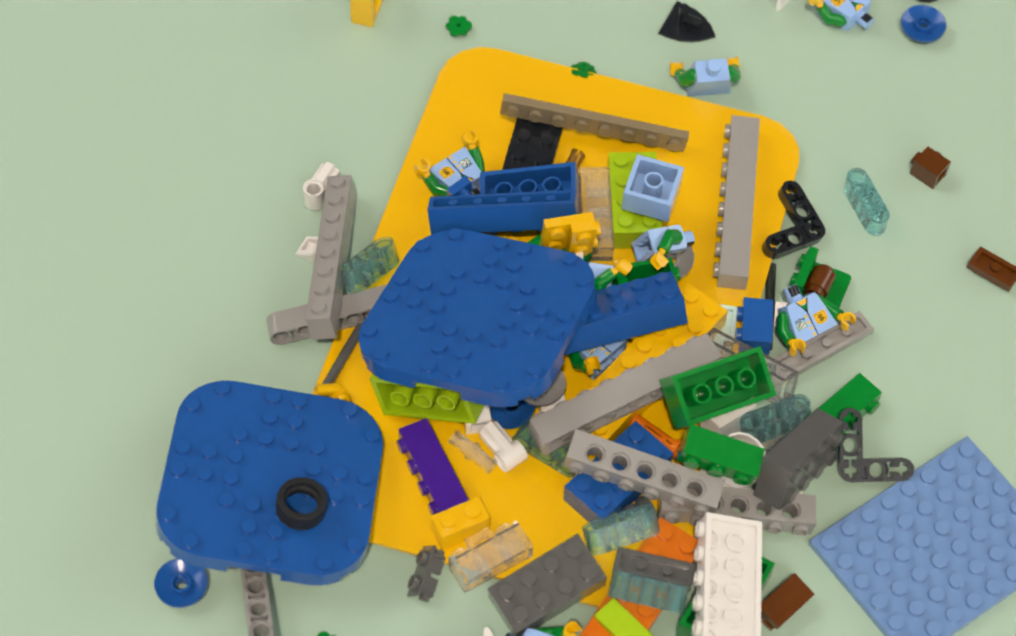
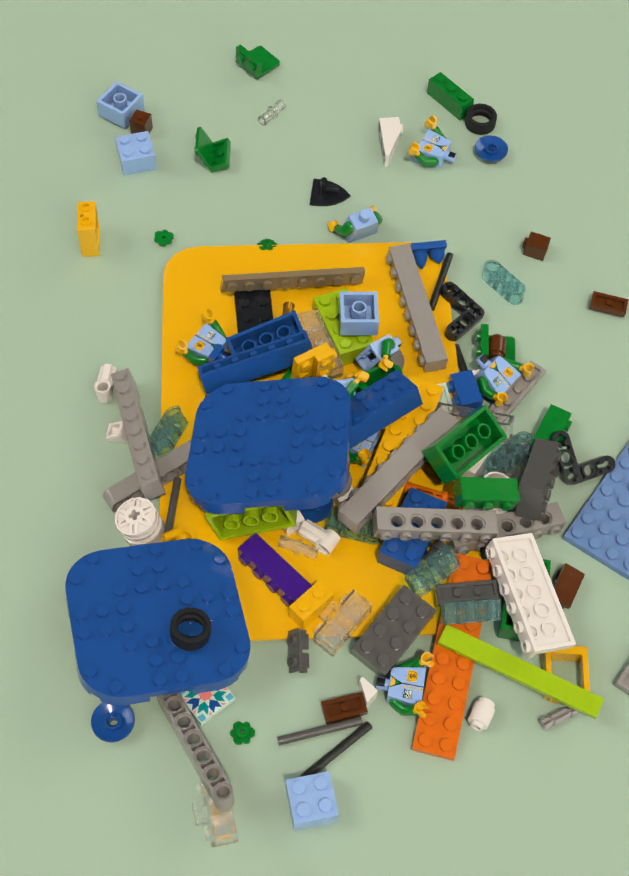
camera: 20 degrees left, 0 degrees up
none -> white wheel [115,497,165,546]
none -> tile [179,687,236,726]
none -> blue tile [410,240,447,269]
none -> pearl dark grey bar [430,252,453,311]

